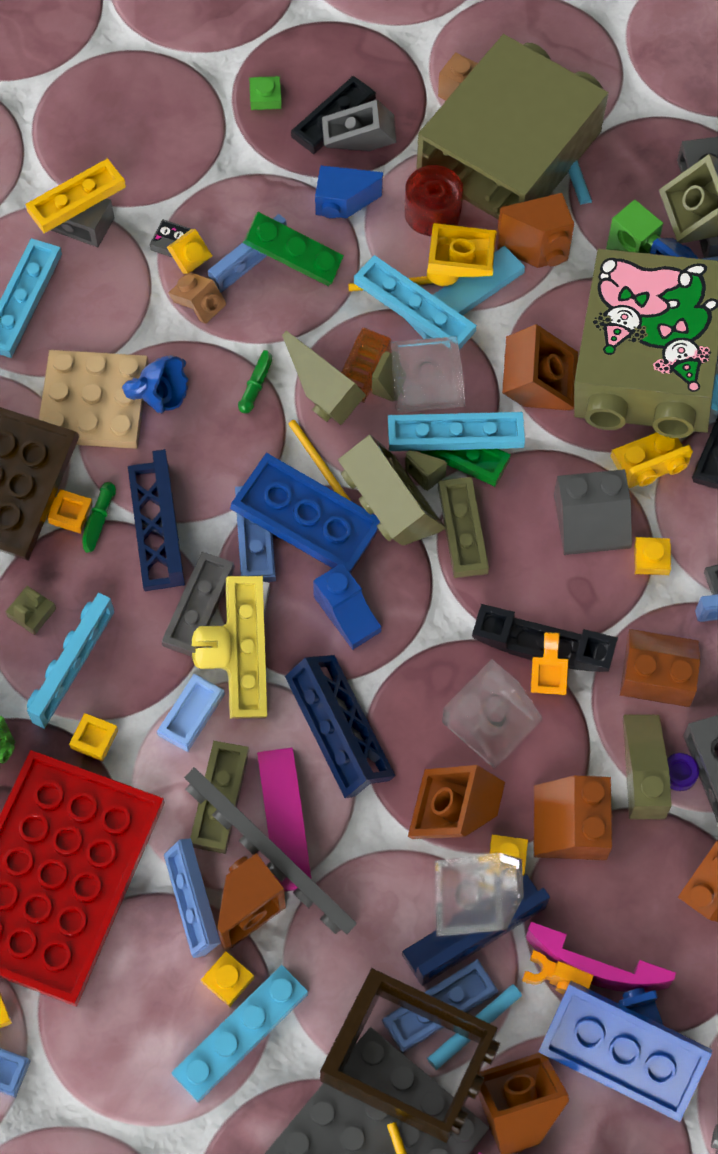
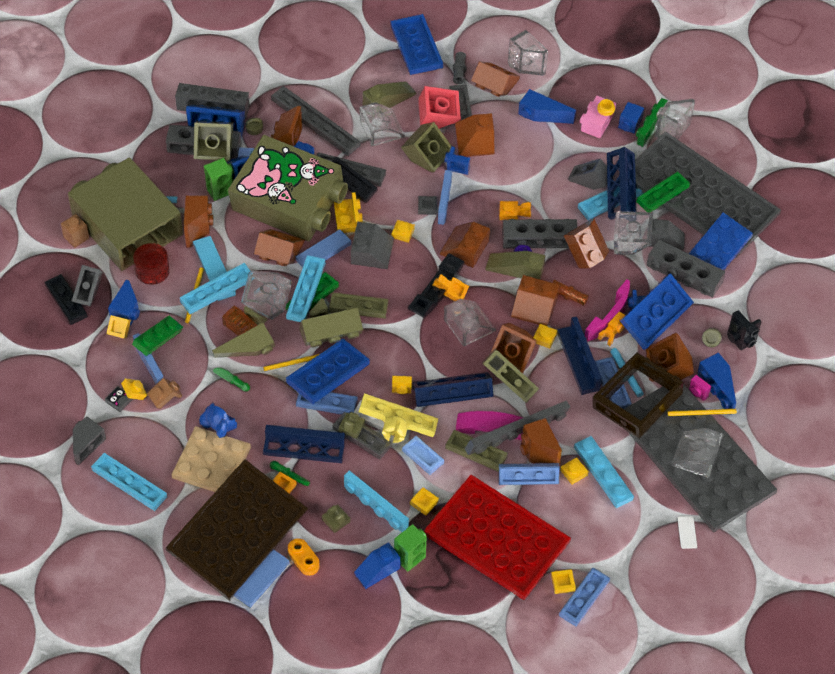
camera: 75 degrees left, 10 degrees down
yellow plate [25,158,126,233] -> none
bright green plate [249,76,282,110] -> none
blue arch [313,563,381,650] -> none
yellow slope [427,223,497,287] -> none
clear slope [435,853,523,937] -> none
none -> yellow plate [107,315,131,339]
none -> medium blue tile [296,229,351,268]
none -> olive tile [339,412,365,439]
none -> yellow plate [392,376,412,394]
none -> olive slope [482,349,539,403]
none -> clear orange pin [553,280,589,306]

